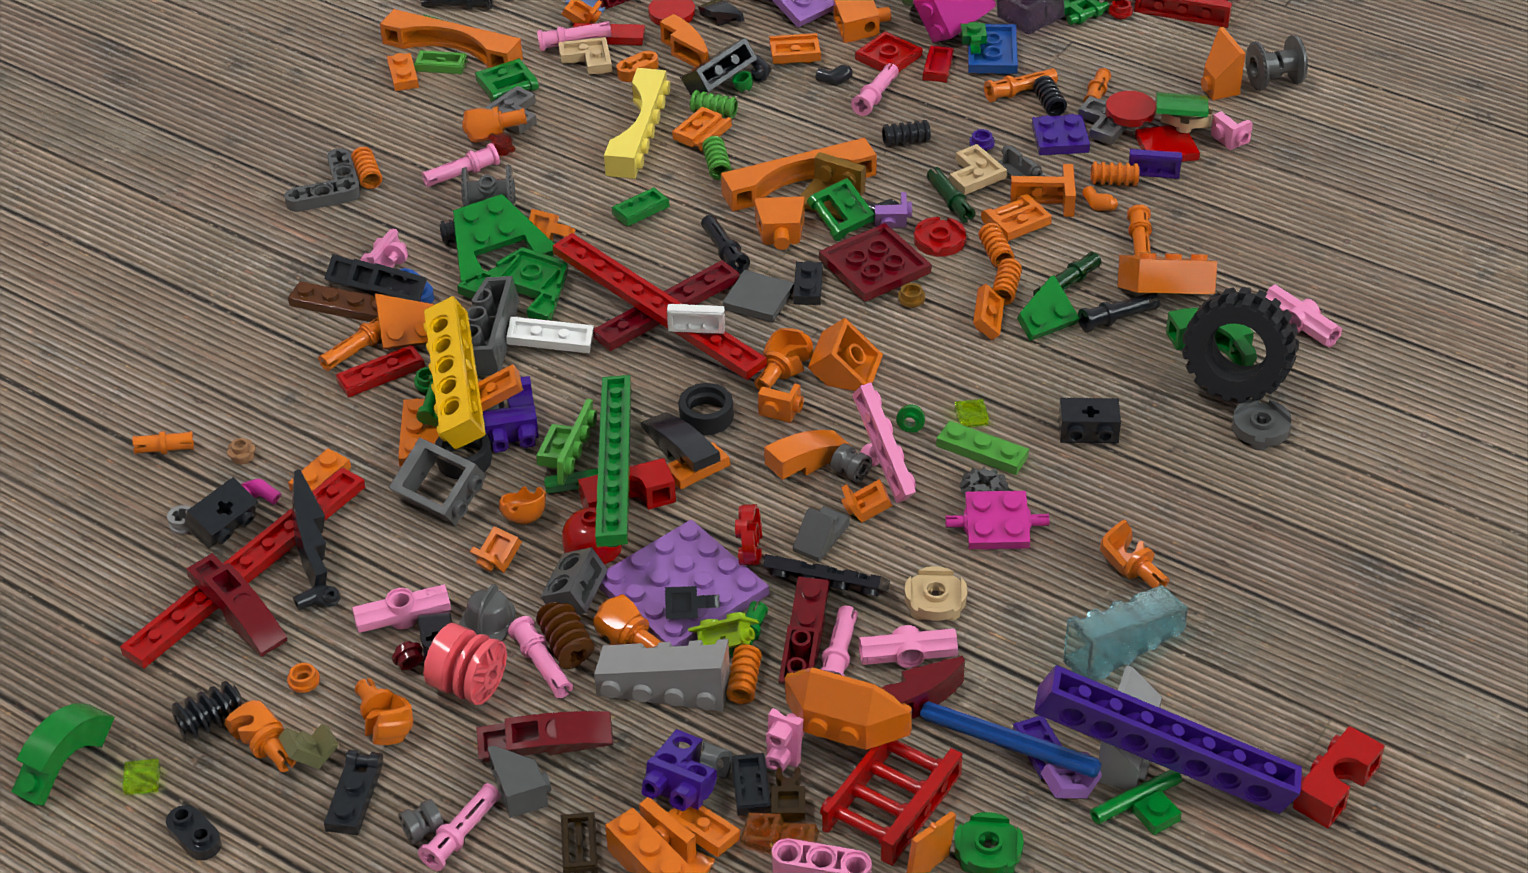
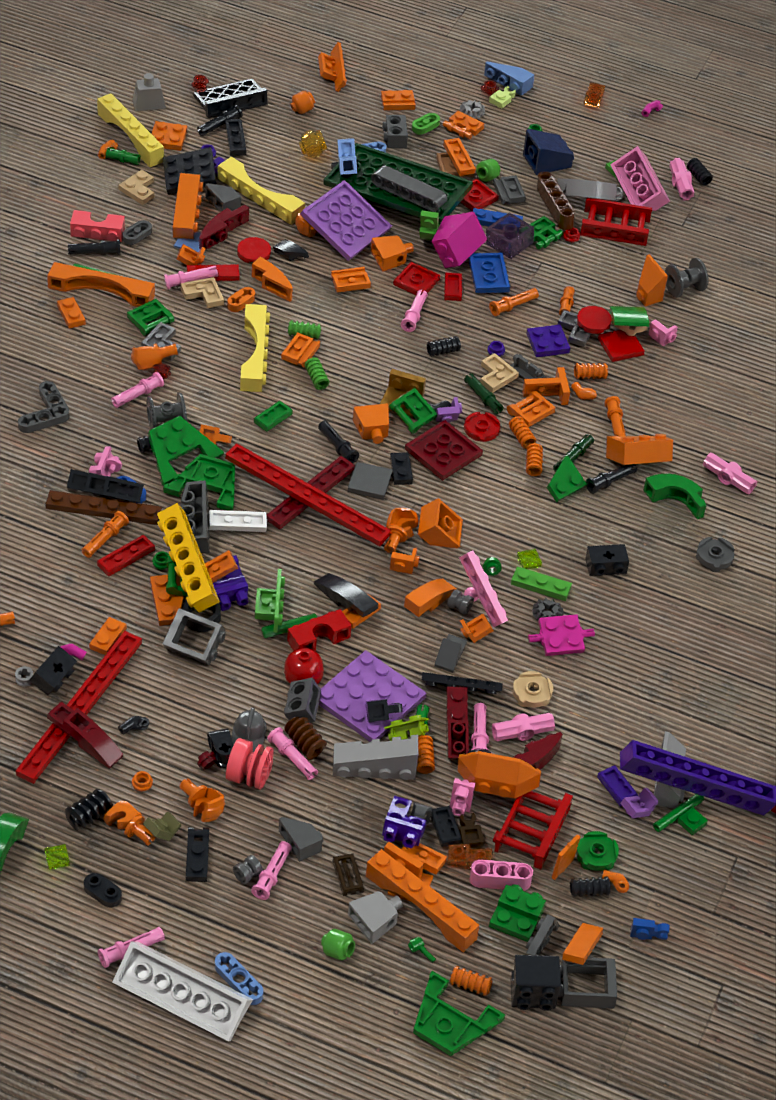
camera: 15 degrees left, 5 degrees up
medium nougat plate [227,438,256,465] -> none
black slope [292,469,328,588] -> none
orange piece [351,147,382,189] -> none
bright pink piece [352,584,451,633] -> none
orange wing [375,293,434,350] -> none
bright green tile [414,50,468,74] -> none
orange bracket [470,526,522,573] -> none
dark red slope [476,711,614,763] -> none
orange hair [499,486,546,525] -> none
orange piece [593,594,662,648] -> none
green plate [595,375,631,547] -> none
white plate [667,304,725,334] -> none
black tyre [678,383,734,435] -> none
black brick [680,37,758,96] -> none
orange arch [721,138,877,212] -> none
green hinge [732,71,753,93] -> none
red plate [735,504,762,566] -> none
black arm [751,55,771,82] -> none
black arm [816,65,853,85] -> none
pearl gold plate [898,283,925,308] -> none
blue axle [920,701,1101,778] -> none
green plate [961,22,987,54] -> none
orange plate [973,283,1004,340] -> none
black piece [1033,76,1067,116] -> none
clear light blue wedge [1063,585,1188,681] -> none
orange piece [1100,519,1170,593] -> none
dark purple plate [1129,149,1182,179] -> none
black tyre [1182,287,1299,403] -> none

